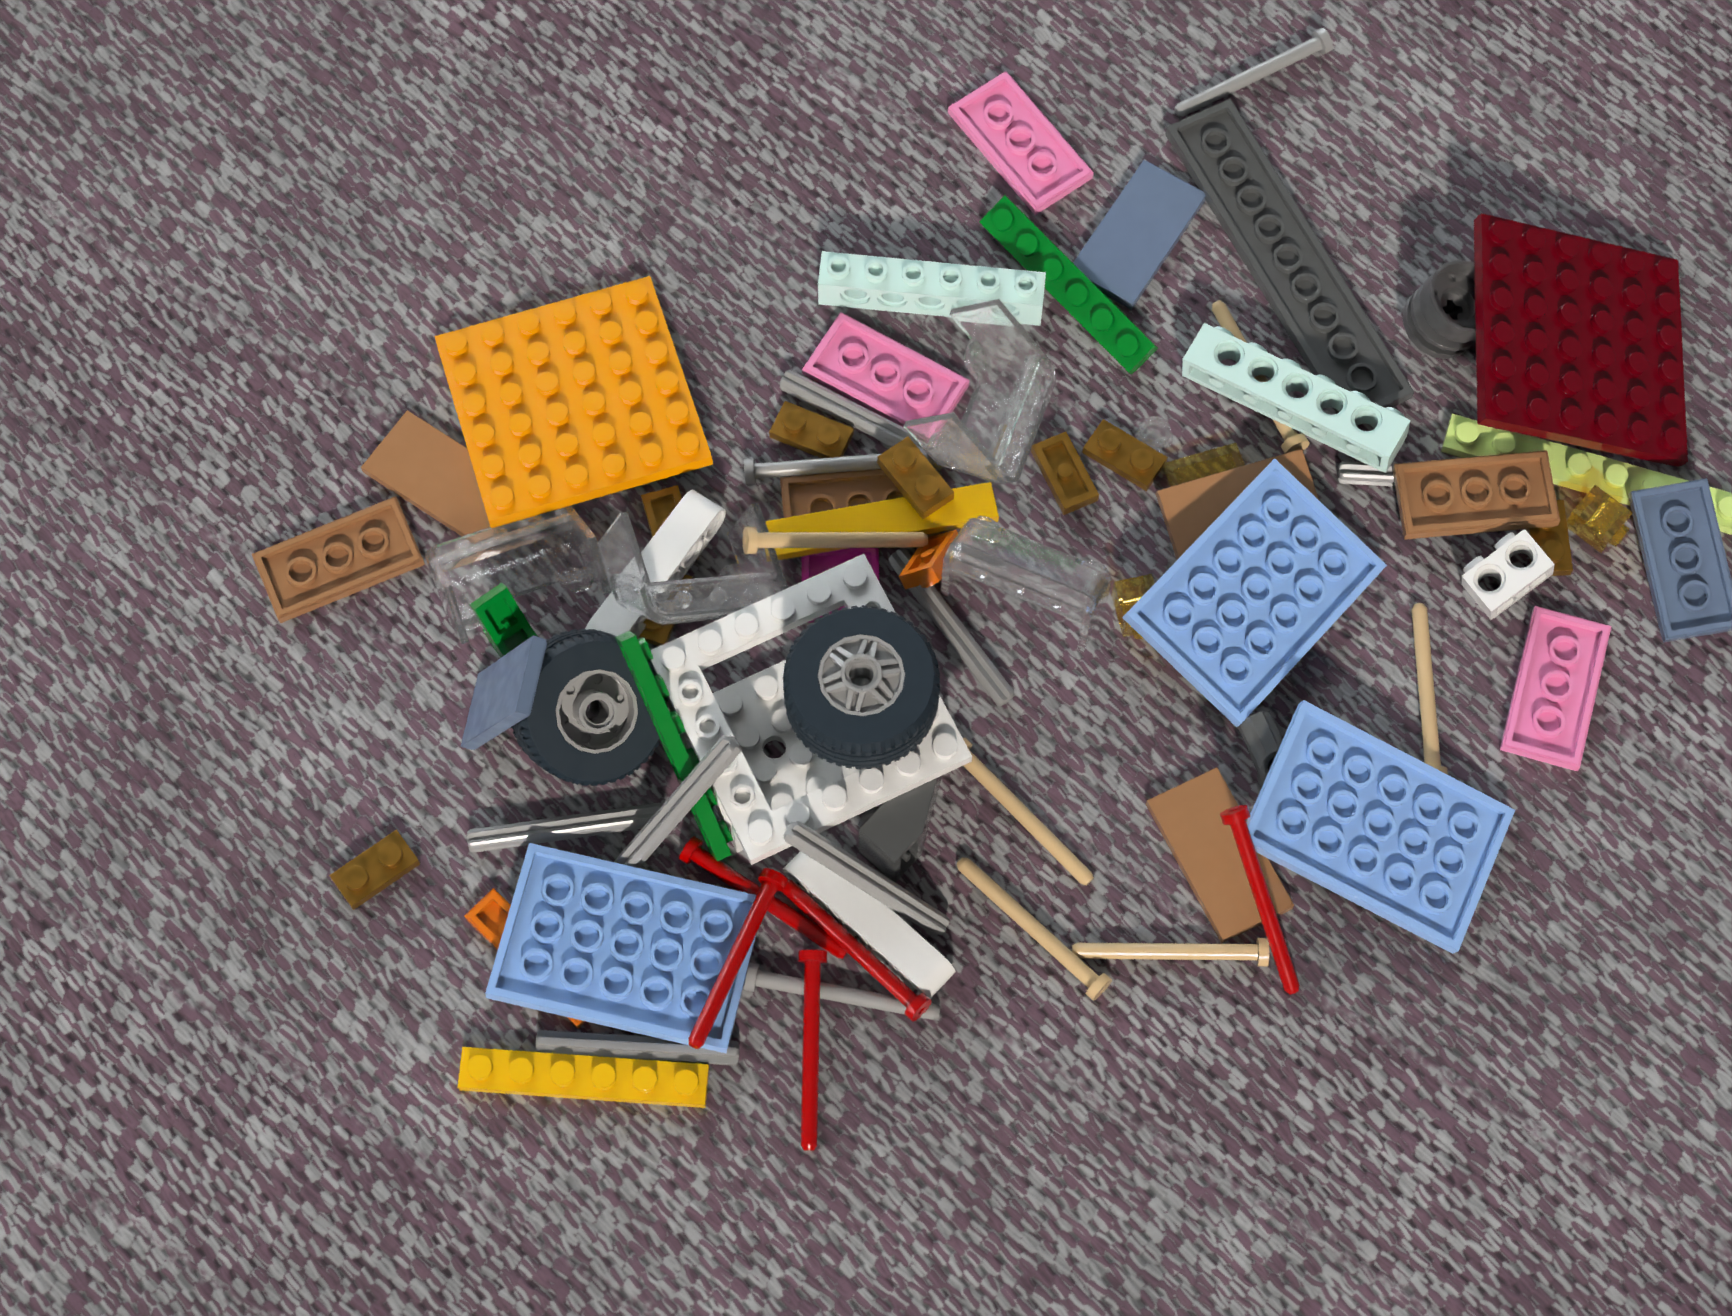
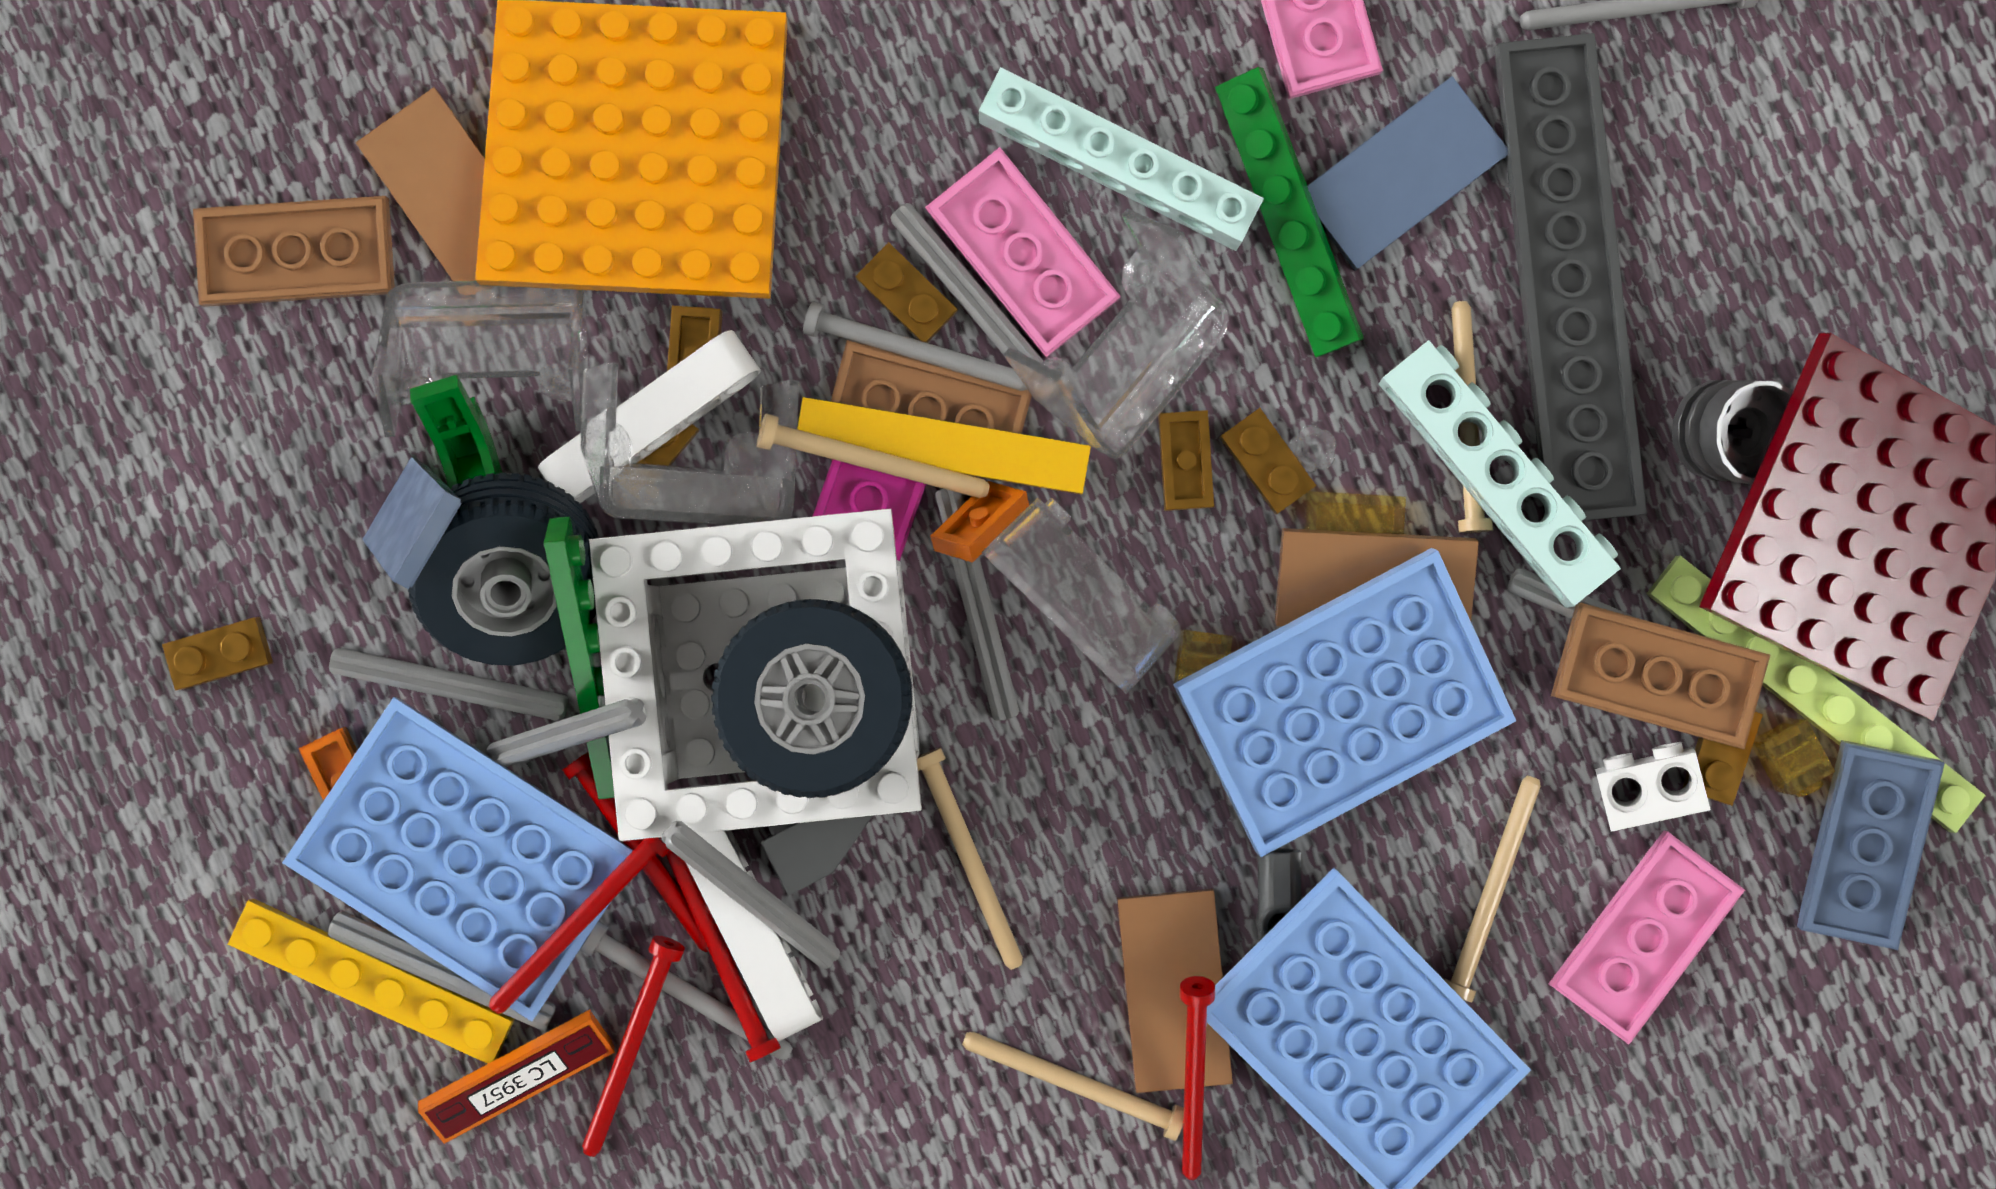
camera: 20 degrees right, 20 degrees up
pearl gold plate [877,437,954,519] -> none
tan bar [956,857,1112,1001] -> none
none -> tile [418,1009,615,1144]

